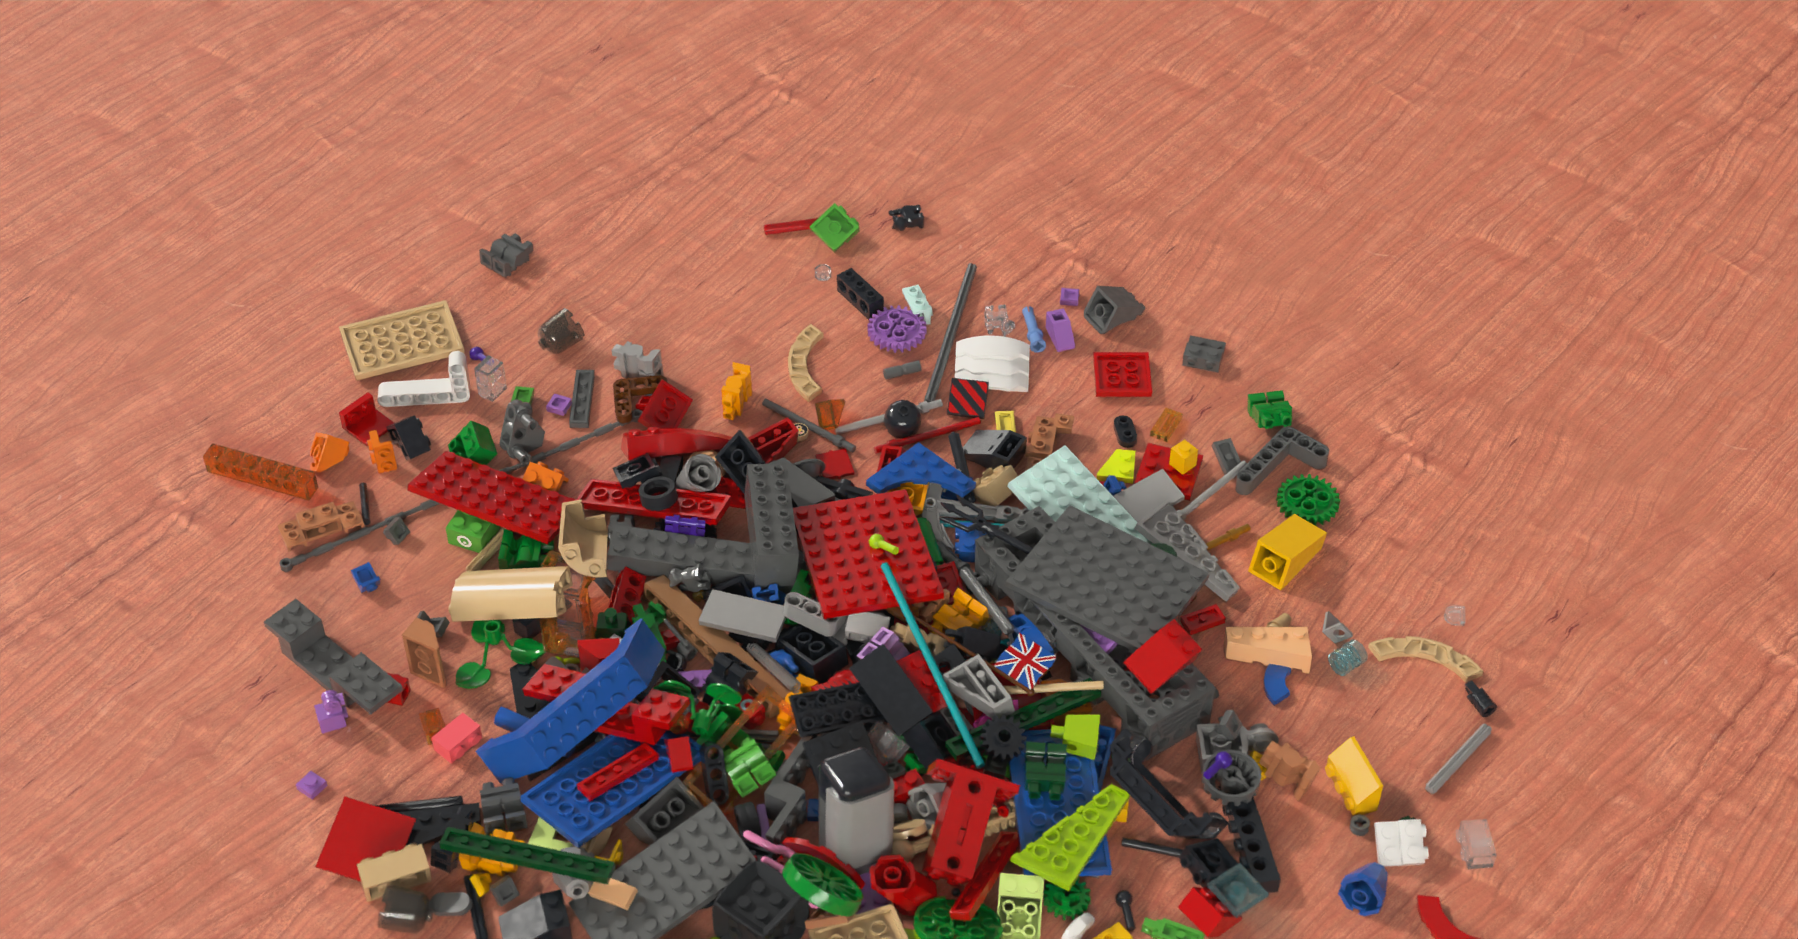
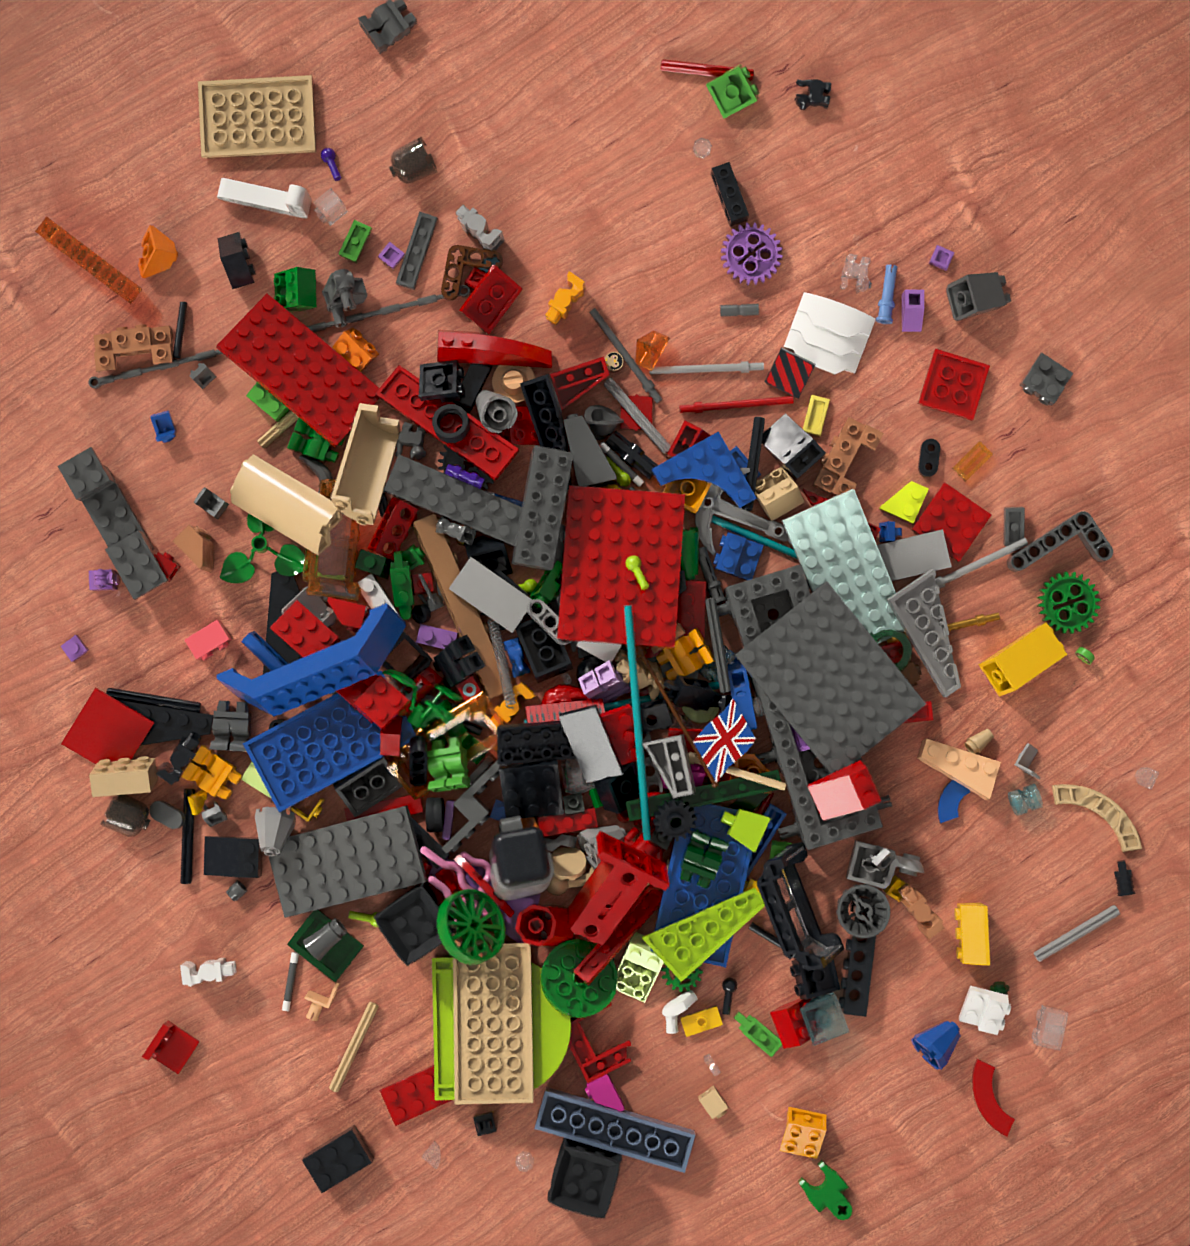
camera: 20 degrees right, 40 degrees up
red bracket [339,392,394,446] -> none
orange bracket [367,430,397,473] -> none
clear orange brick [418,708,445,745] -> none
dark green plate [439,827,615,885] -> none
red tile [577,742,659,801] -> none
light nougat tile [588,878,638,910] -> none
blue animal [752,584,786,605] -> none
tan tile [788,324,823,402] -> none
black cylinder [884,400,921,438] -> none
light aqua bracket [902,285,933,325] -> none
dark grey axle [924,263,977,403] -> none
black piece [939,495,1033,554] -> none
yellow brick [1169,439,1198,475] -> none
dark purple bar [1203,751,1232,779] -> none
green hips [1247,390,1292,429] -> none
dark grey bush [1350,815,1370,836] -> none
none -> light grey axle [604,378,671,454]
none -> bright green tile [1075,647,1095,664]

